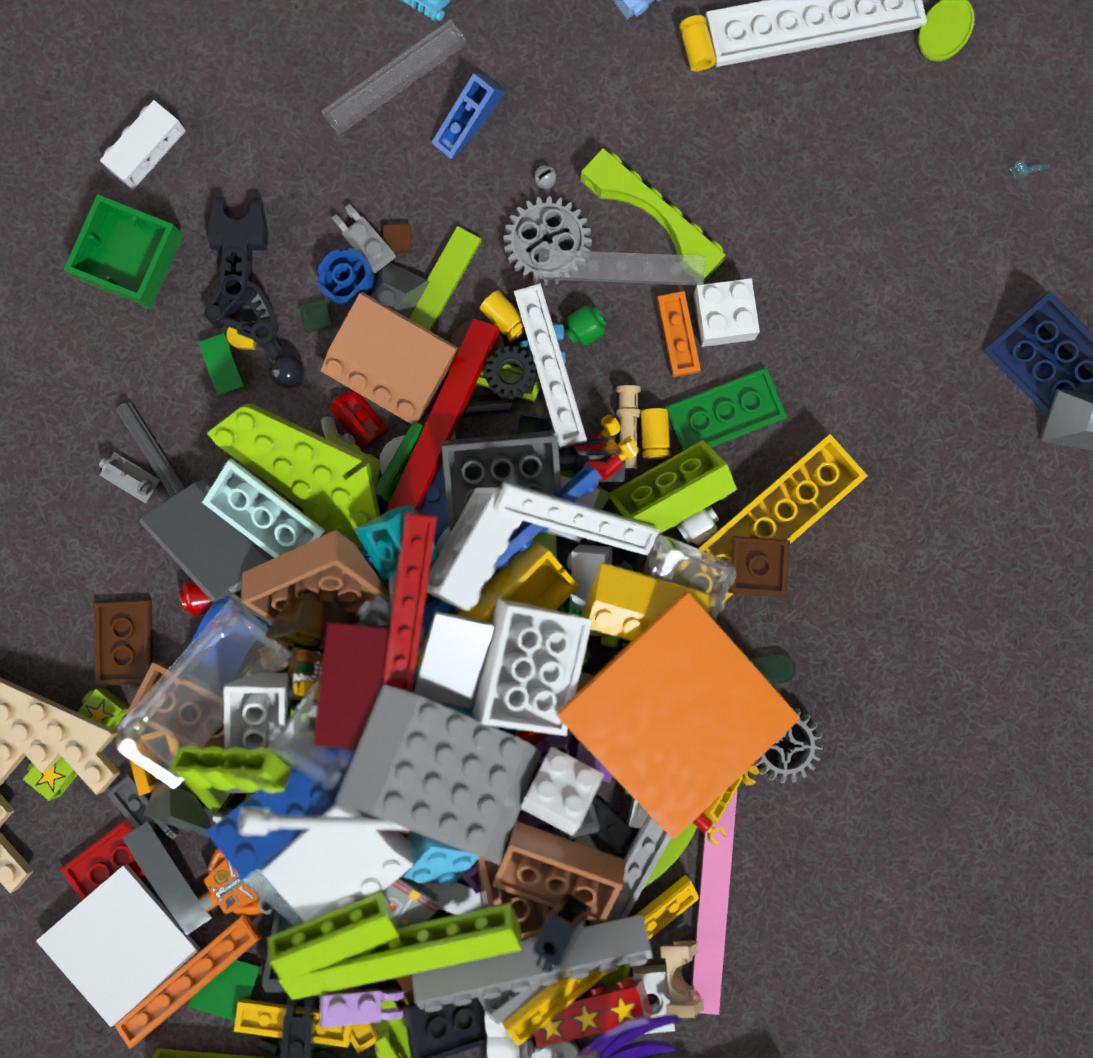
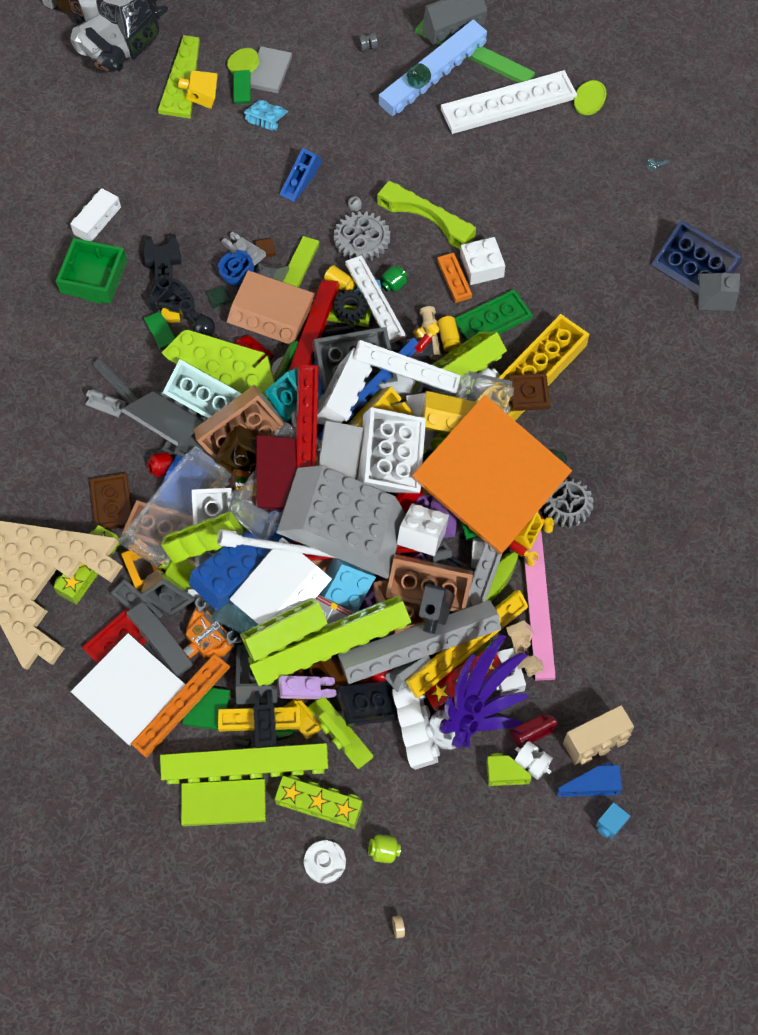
camera: 10 degrees left, 20 degrees down
clear tile [321,19,467,135] -> none
clear tile [538,249,705,285] -> none
yellow piece [679,15,717,71] -> none

